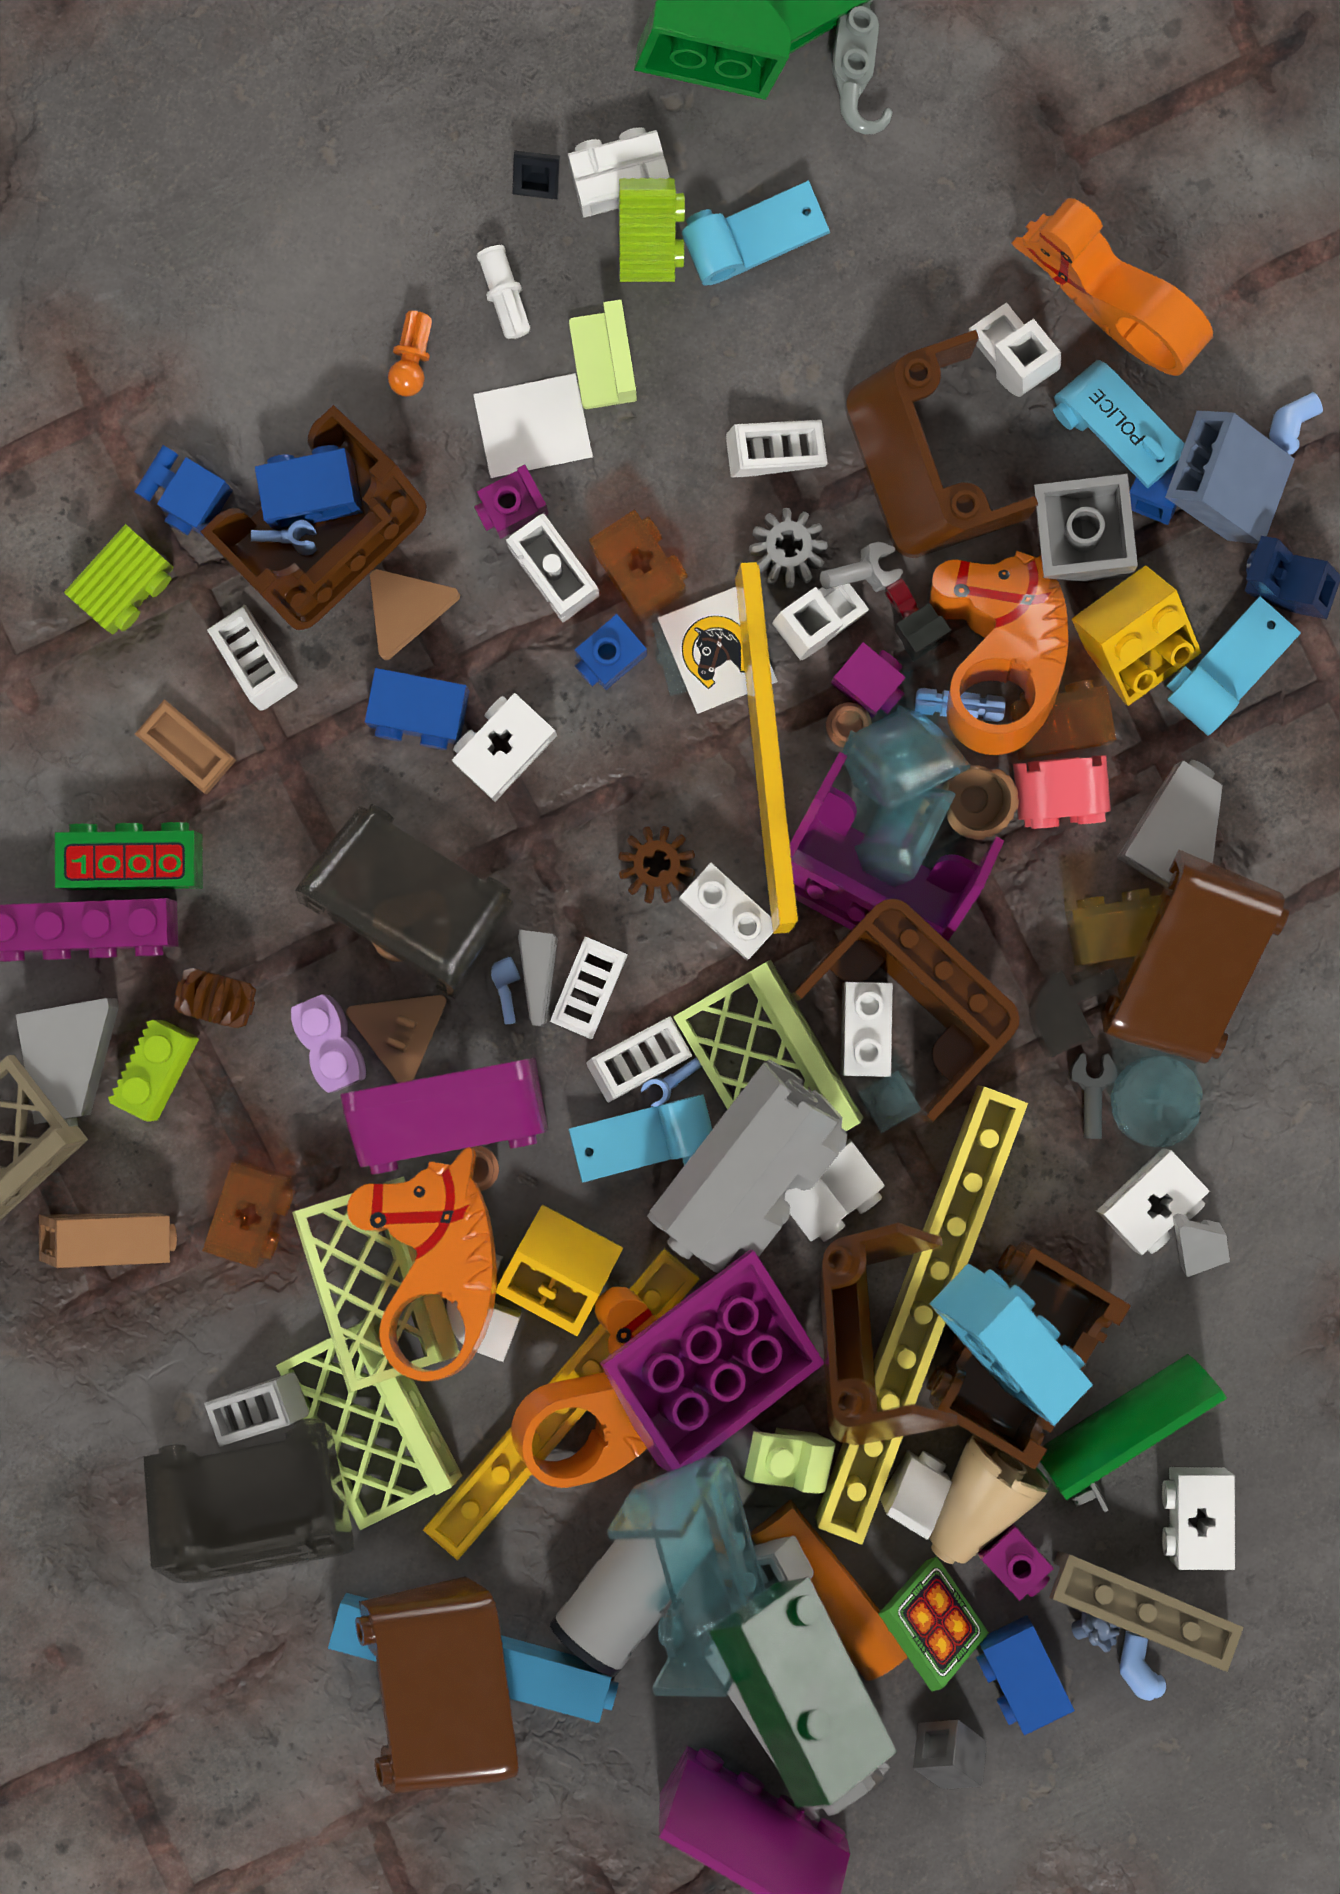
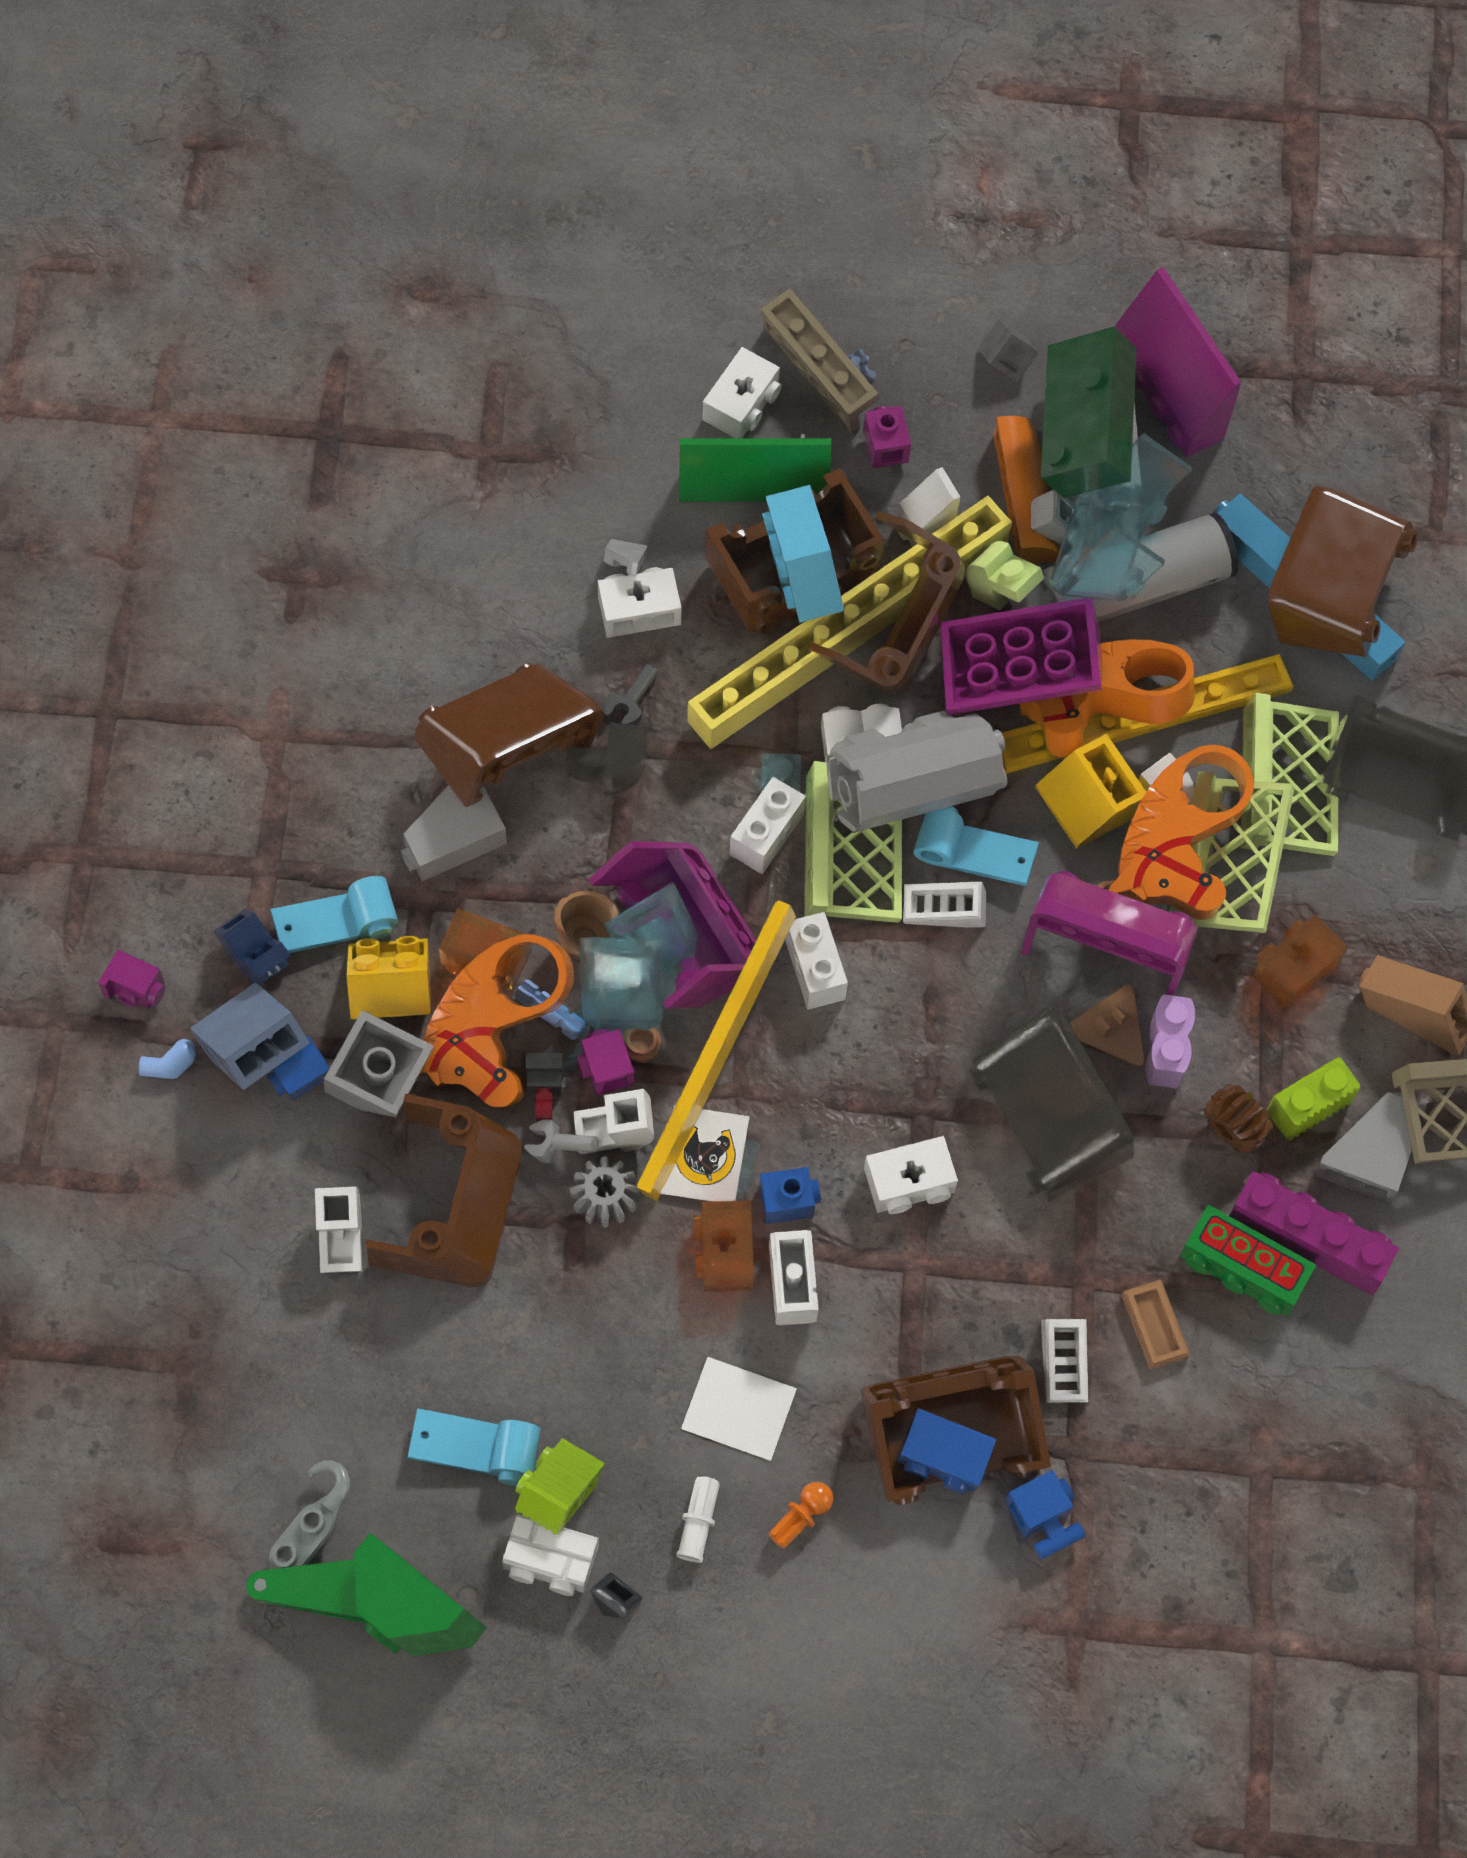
camera: 155 degrees left, 20 degrees down
lime brick [64,524,174,635] -> none
light grey slope [204,1372,309,1447] -> none
light blue hand [251,520,317,555] -> none
blue brick [365,668,470,750] -> none
medium nougat piece [370,569,460,660] -> none
magenta brick [474,464,548,539] -> none
light blue hand [491,957,521,1024] -> none
light grey slope [518,930,558,1026] -> none
white slope [550,937,628,1039] -> none
yellowish green panel [569,300,637,409] -> none
reddish brown gear [618,826,696,904] -> none
light blue hand [641,1057,702,1107] -> none
white slope [726,420,828,477] -> none
reddish brown windscreen [790,899,1020,1122] -> none
tile [878,1556,989,1692] -> none
tan cone [929,1434,1049,1564] -> none
blue brick [976,1615,1075,1736] -> none
orange animal [1011,198,1213,376] -> none
coral brick [1013,755,1111,829] -> none
medium azure door [1053,360,1185,489] -> none
clear yellow brick [1065,888,1162,966] -> none
clear light blue tile [1111,1055,1203,1147] -> none
light blue arm [1119,1631,1166,1701] -> none

